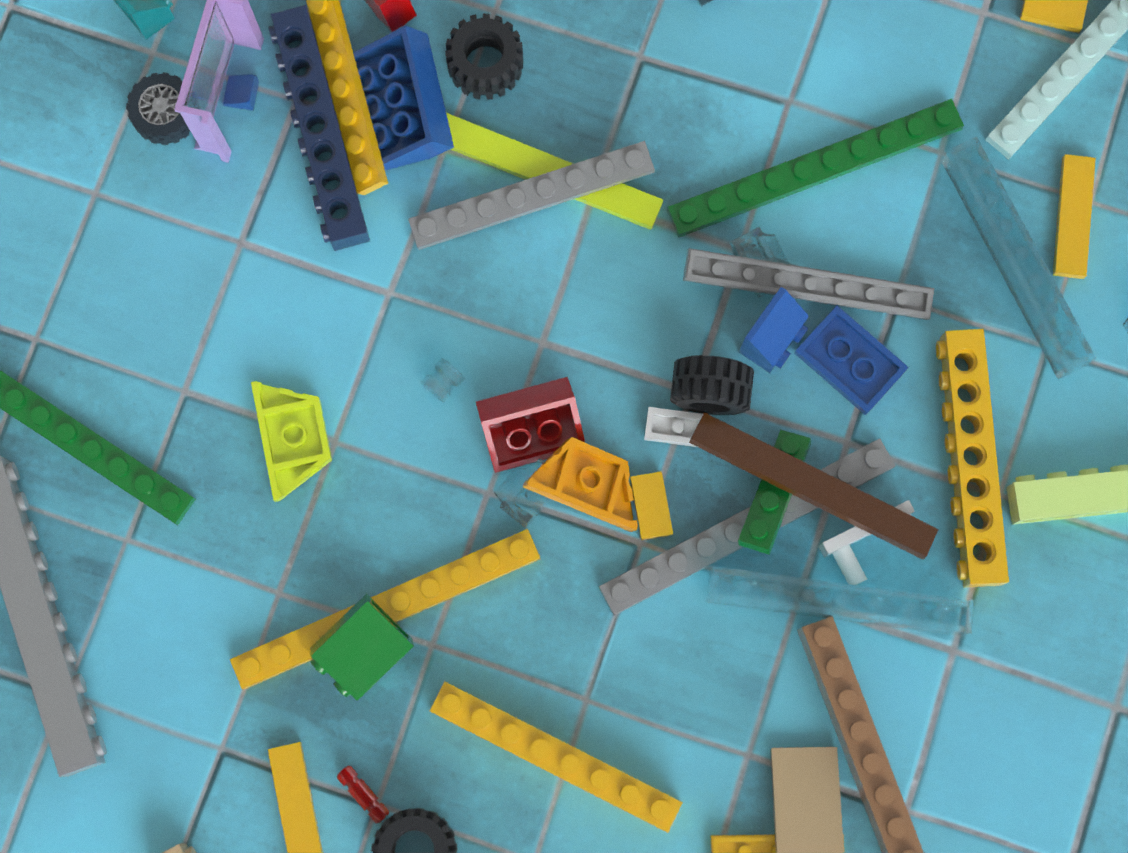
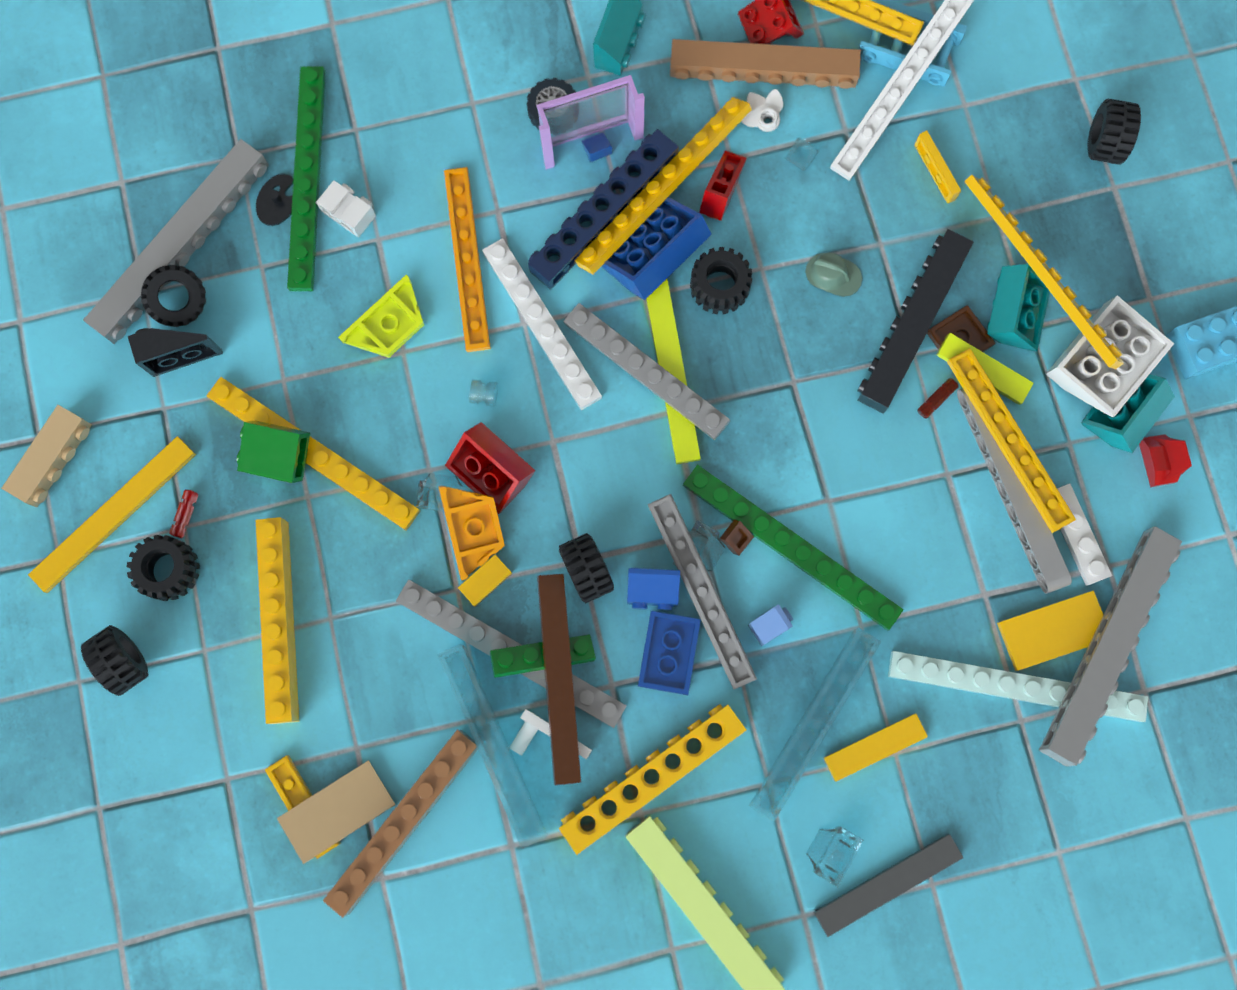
camera: 60 degrees right, 0 degrees up
white plate [644,407,712,447] -> none
none -> black slope [128,328,223,377]
none -> black tyre [141,265,206,327]
none -> black piece [256,174,293,226]
none -> white brick [316,181,376,238]
none -> light orange tile [444,167,491,352]
none -> white plate [482,238,602,411]
none -> reddish brown plate [720,519,754,556]
none -> medium blue slope [748,604,793,647]

